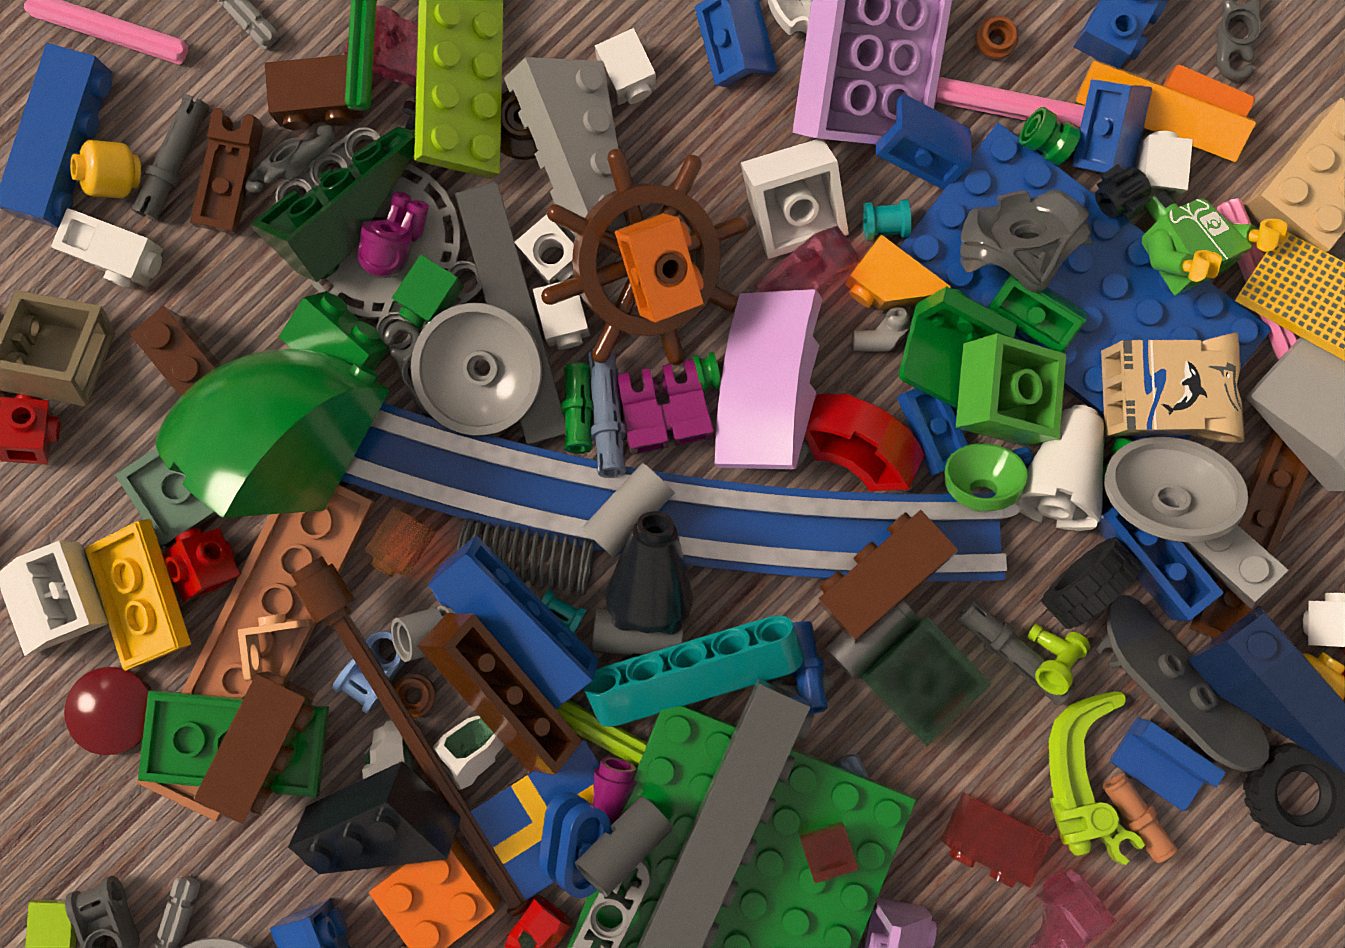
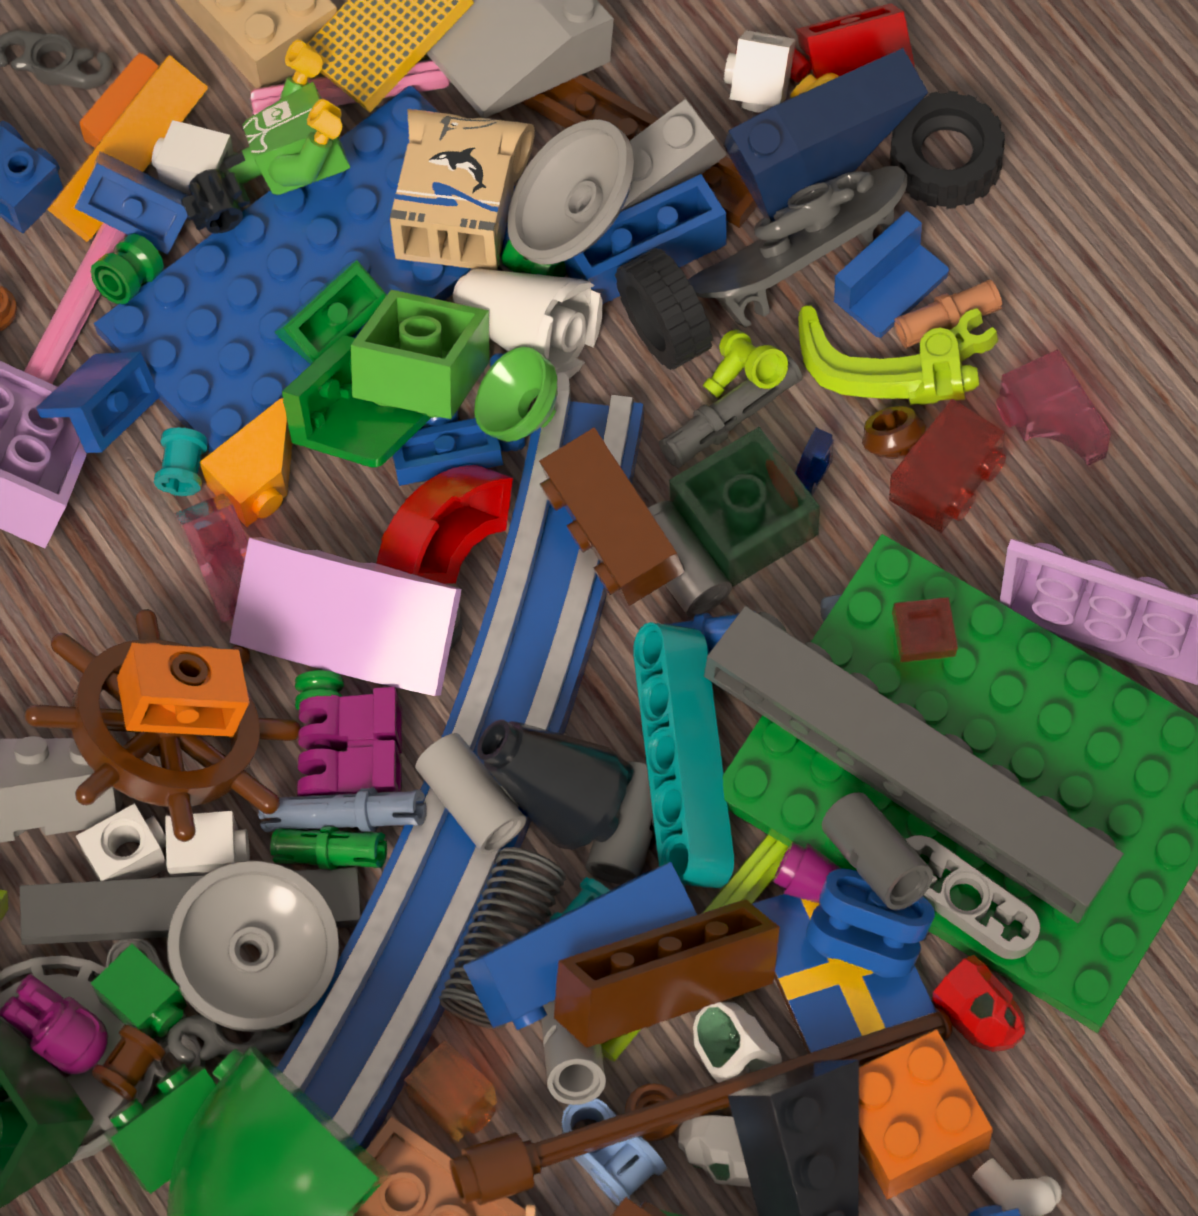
camera: 75 degrees left, 20 degrees down
white slope [741,139,849,259] -> none
light grey arm [852,307,911,352] -> none
dark grey piece [960,190,1094,292] -> none
none -> reddish brown bush [92,1024,166,1101]
none -> dark grey piece [754,171,874,240]
none -> clear blue tile [794,427,834,501]
none -> reddish brown hat [862,406,926,459]

